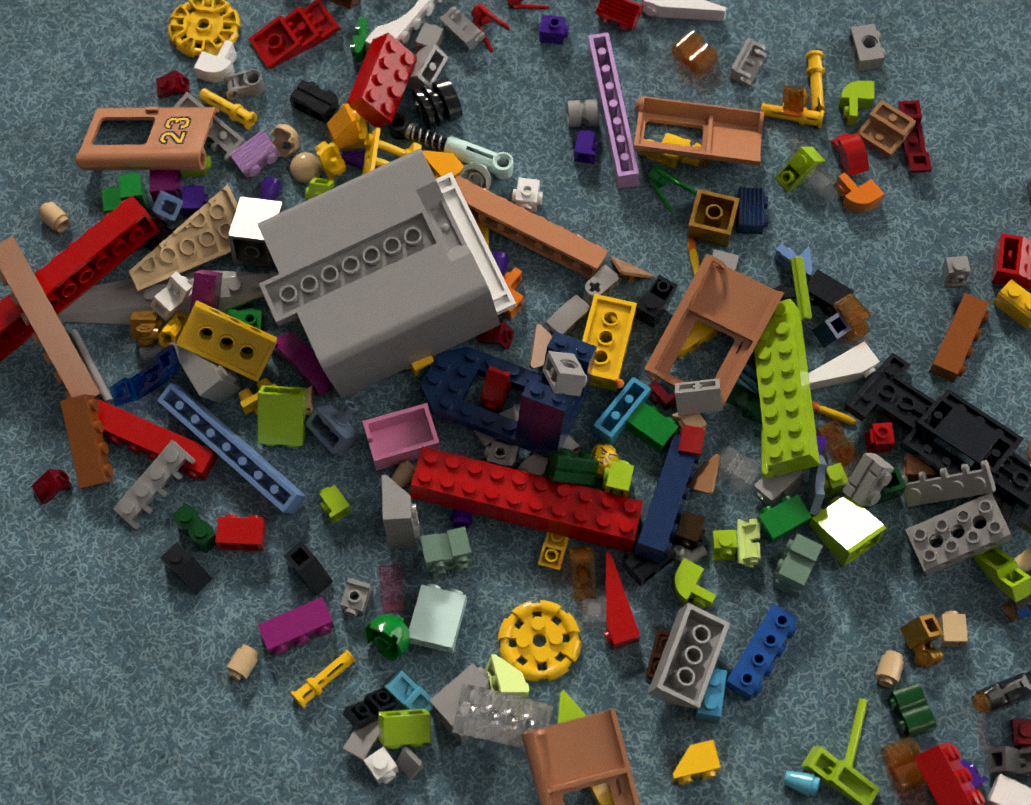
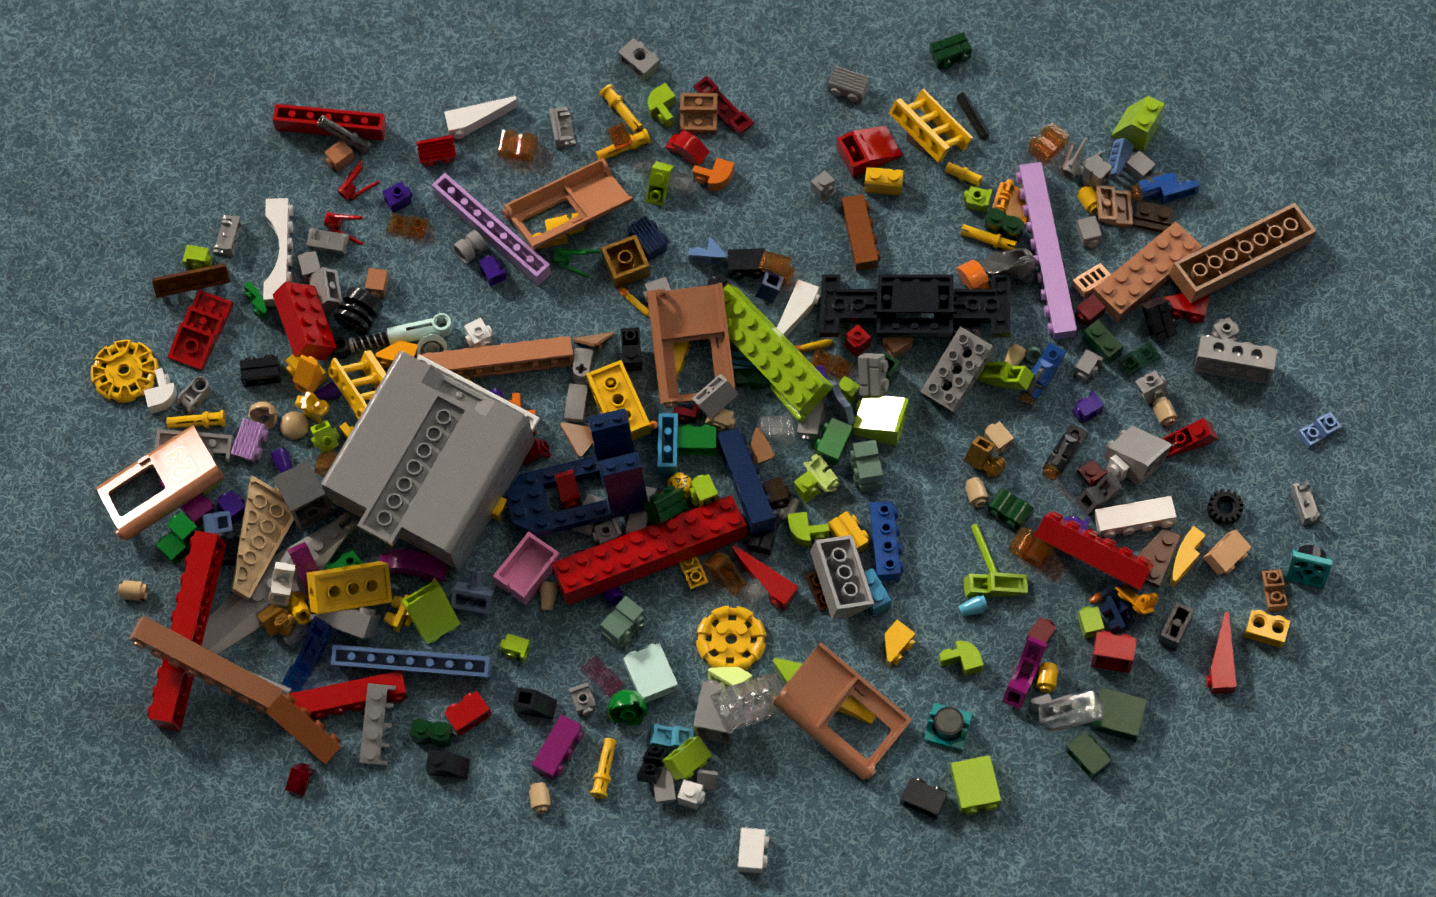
camera: 35 degrees left, 0 degrees up
dark red bracket [156,70,189,98] -> none
light grey slope [382,475,421,549] -> none
light grey brick [543,351,587,396] -> none
red slope [678,425,705,456] -> none
lime axle [790,256,812,320] -> none
light grey hinge [901,460,996,507] -> none
none -> nougat brick [365,268,389,299]
none -> clear orange slope [386,212,429,238]
none -> yellow brick [828,511,870,553]

